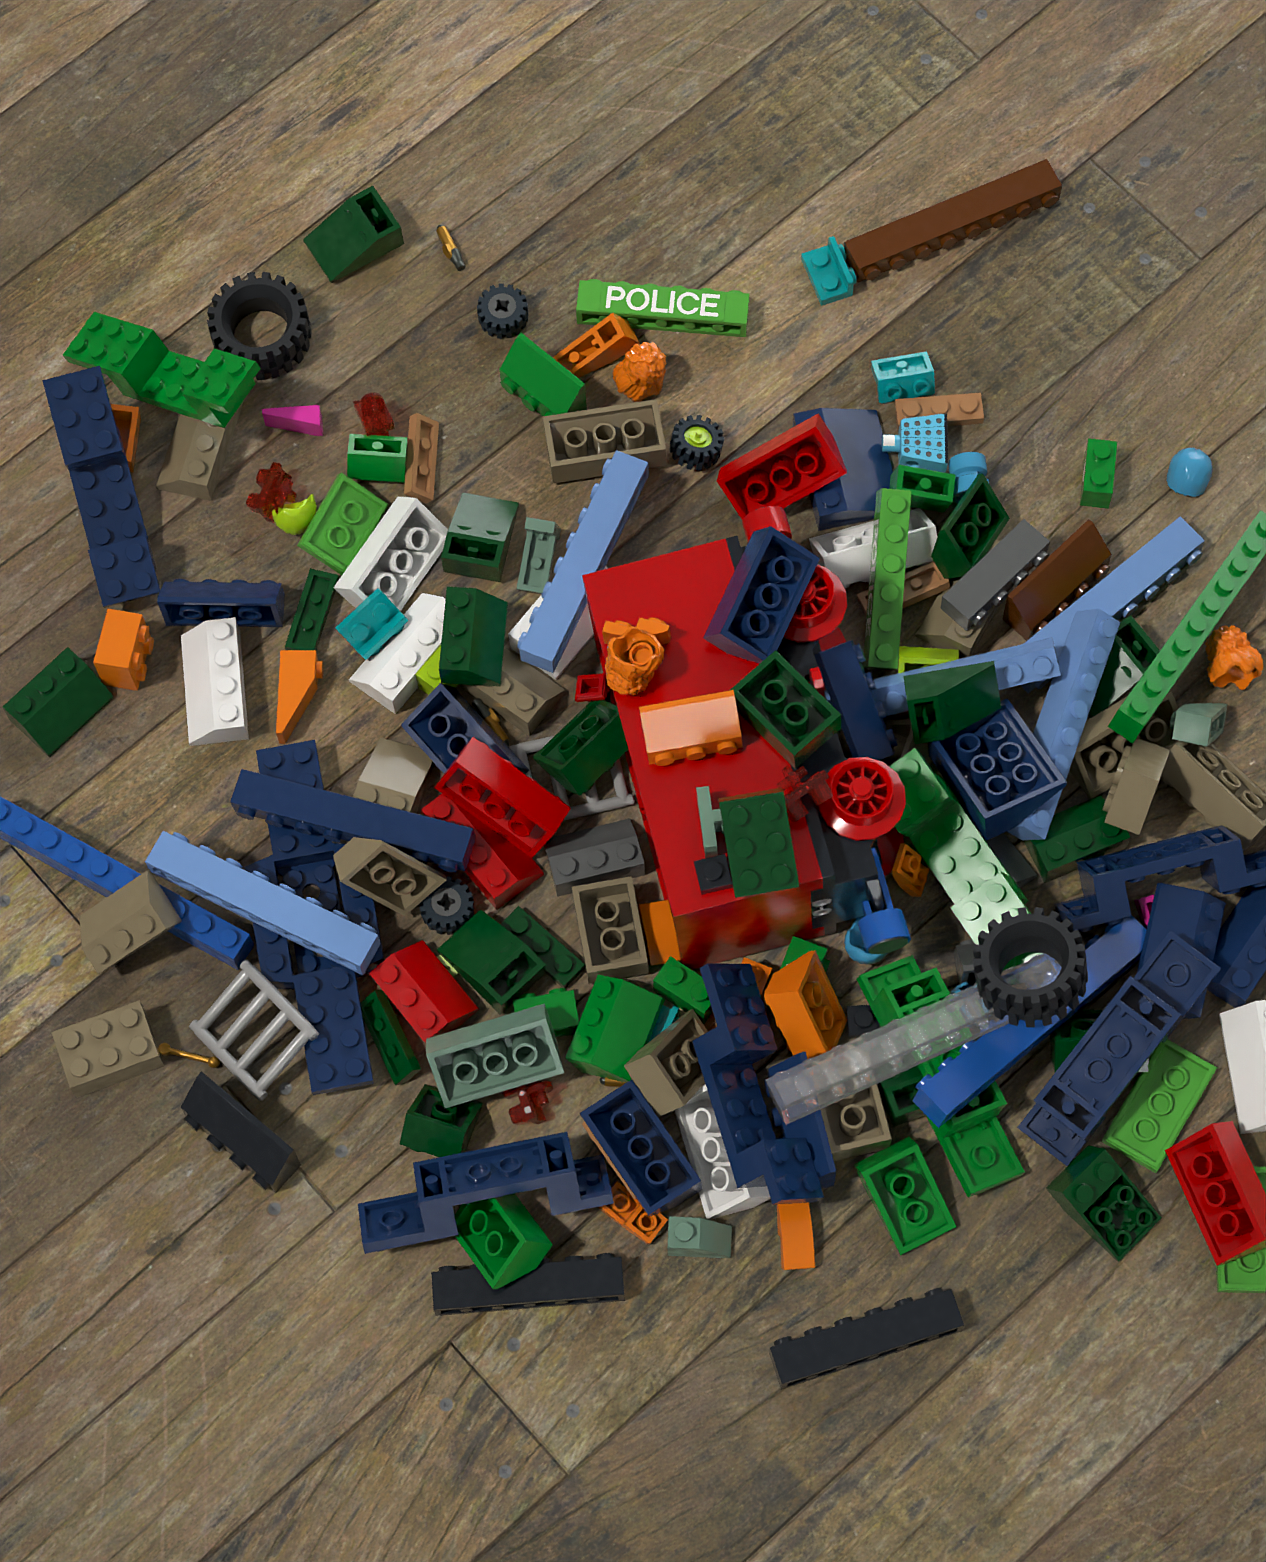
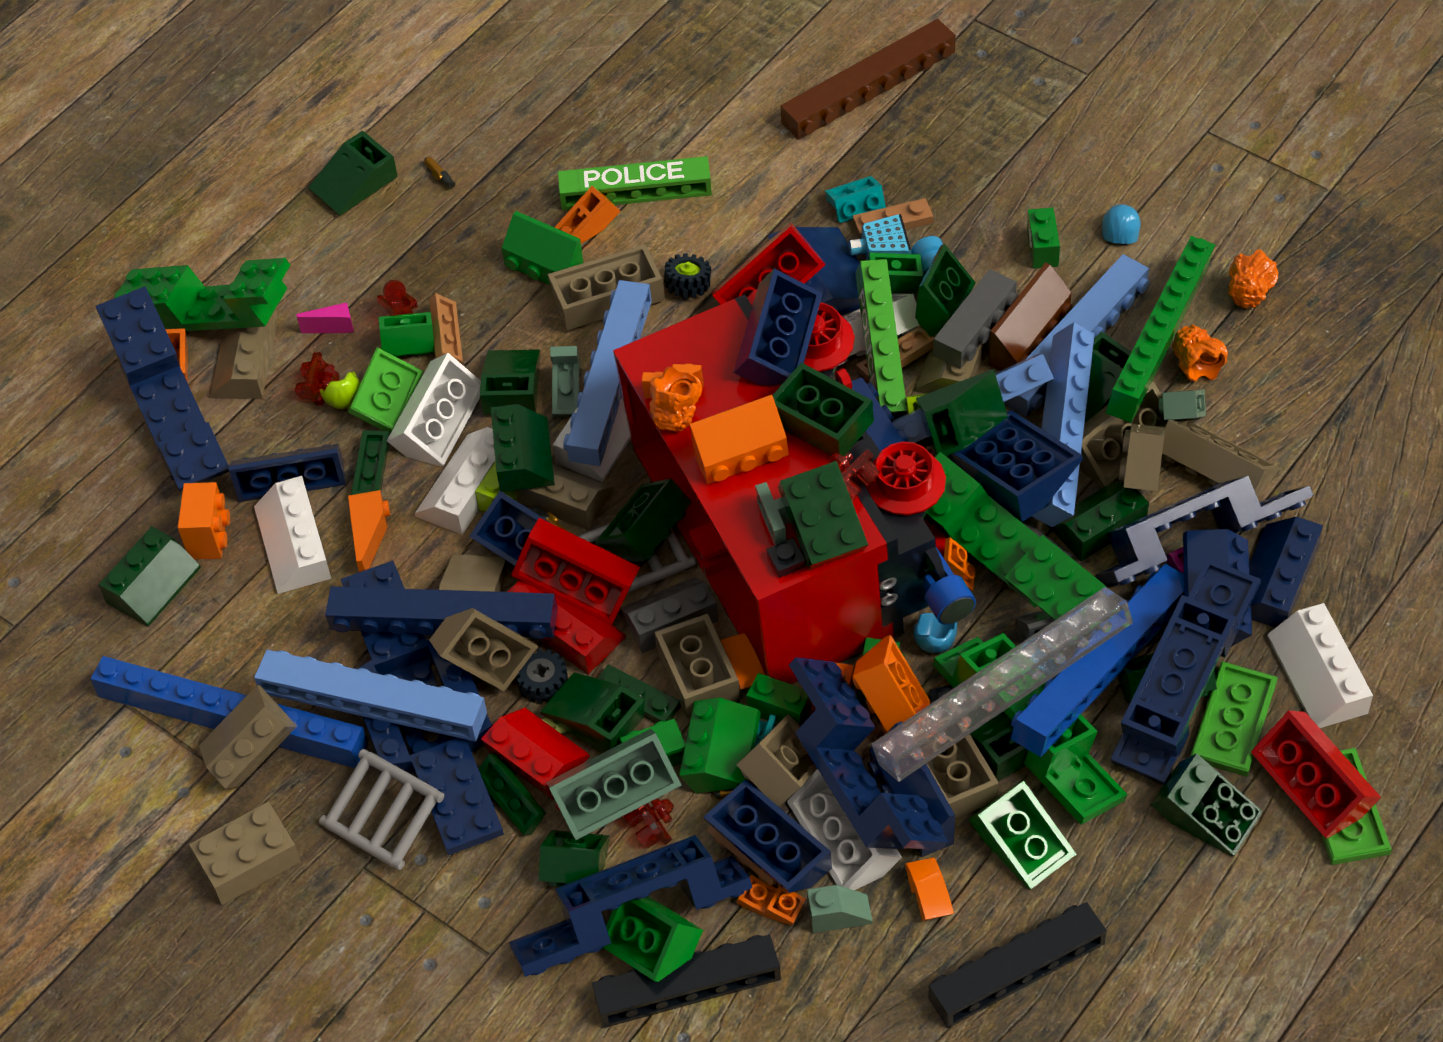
camera: 10 degrees left, 15 degrees down
pearl gold hinge [158,1043,220,1068] -> none
black slope [181,1071,301,1193] -> none
black tyre [207,272,312,380] -> none
teal bracket [335,588,408,660] -> none
black wheel [477,283,528,339] -> none
red slope [575,673,610,702] -> none
orange hair [613,342,667,402] -> none
teal bracket [801,236,857,306] -> none
black tyre [973,907,1088,1027] -> none

